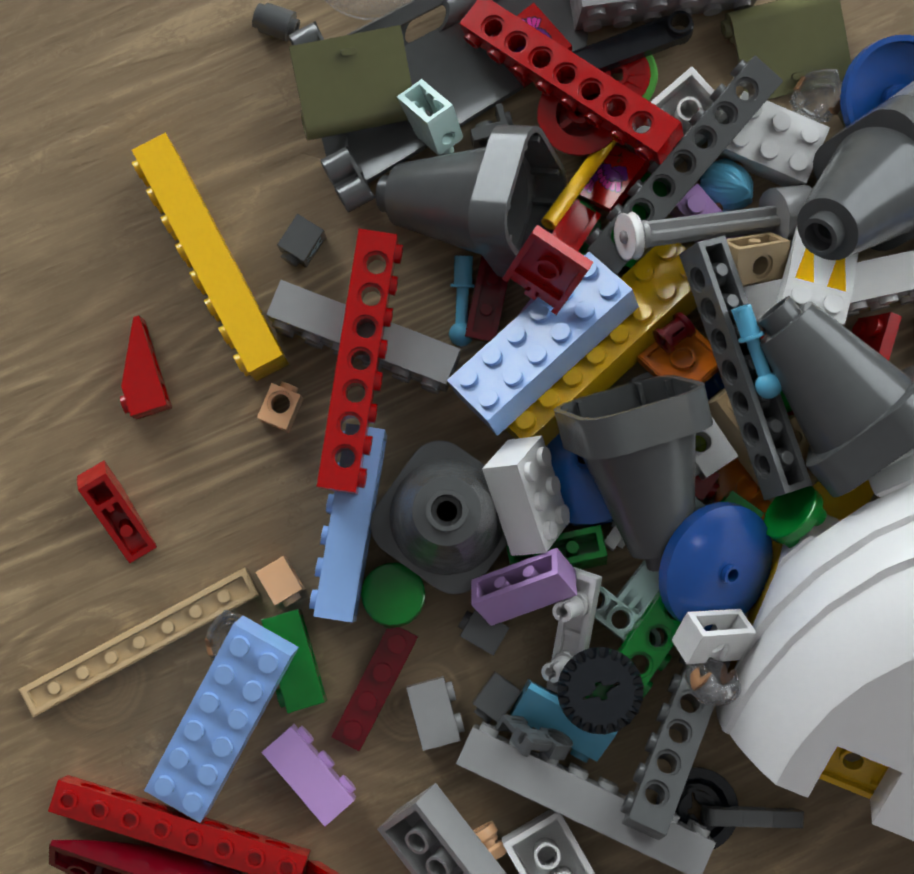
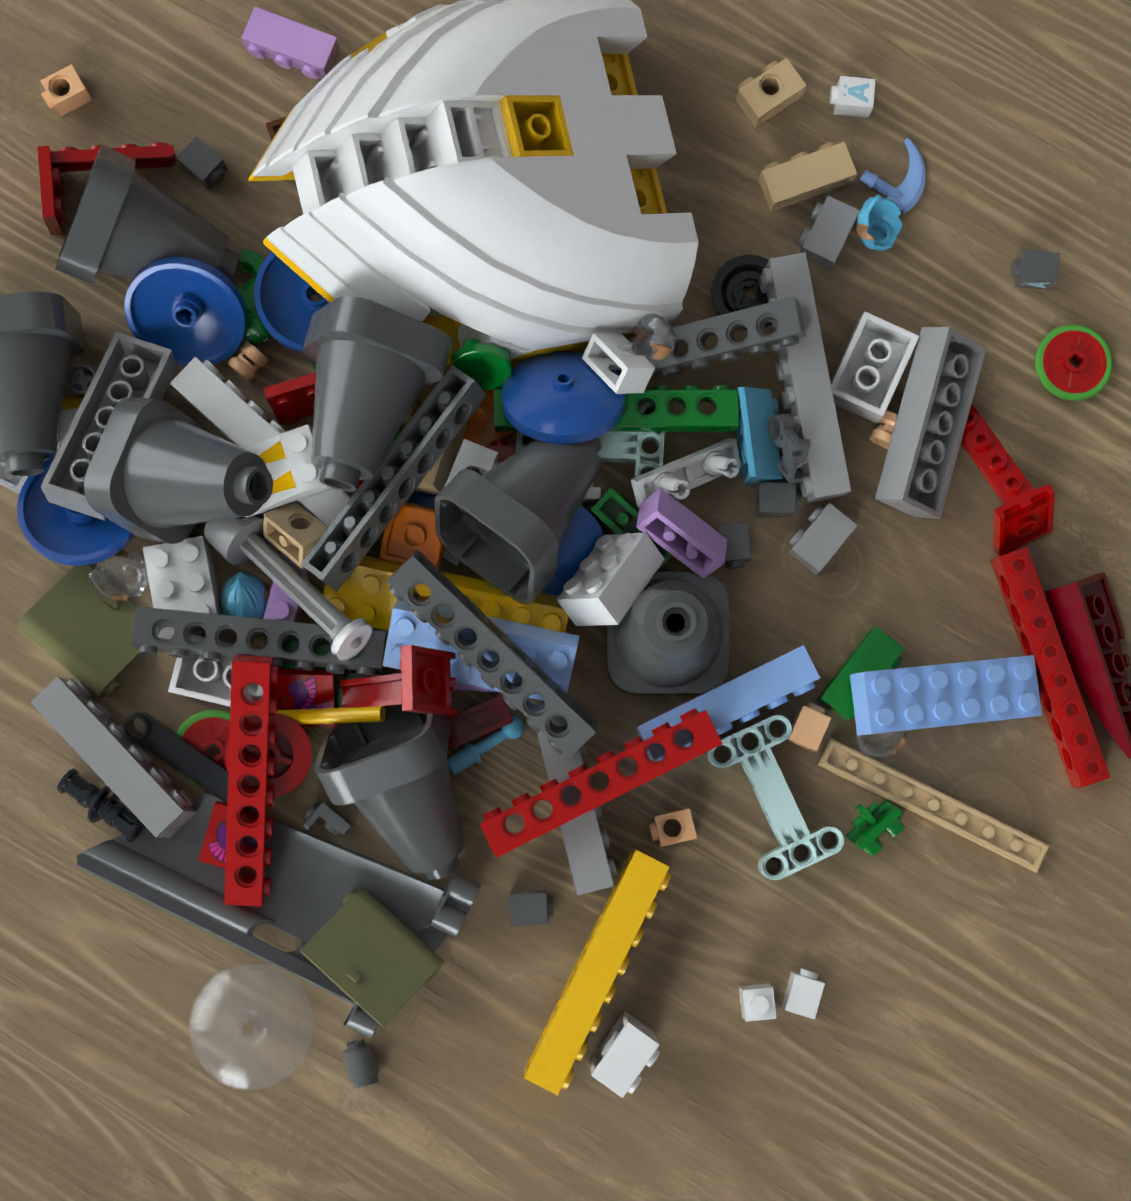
camera: 130 degrees left, 0 degrees up
red slope [77,460,157,564] -> none
red slope [120,315,172,420] -> none
lavender brick [261,724,356,827] -> none
dark red plate [331,627,419,752] -> none
green tile [361,563,426,629] -> none
light aqua torso [397,79,463,156] -> none
black gear [557,647,644,735] -> none
dark red bush [653,312,696,354] -> none
dark grey piece [701,805,804,828] -> none
medium azure pin [731,304,782,399] -> none
none -> dark grey brick [387,549,598,758]
none -> white brick [589,1010,660,1098]
none -> light aqua beam [707,715,844,880]
none -> white brick [739,983,777,1022]
none -> white brick [781,968,825,1019]
none -> green hips [845,799,905,856]

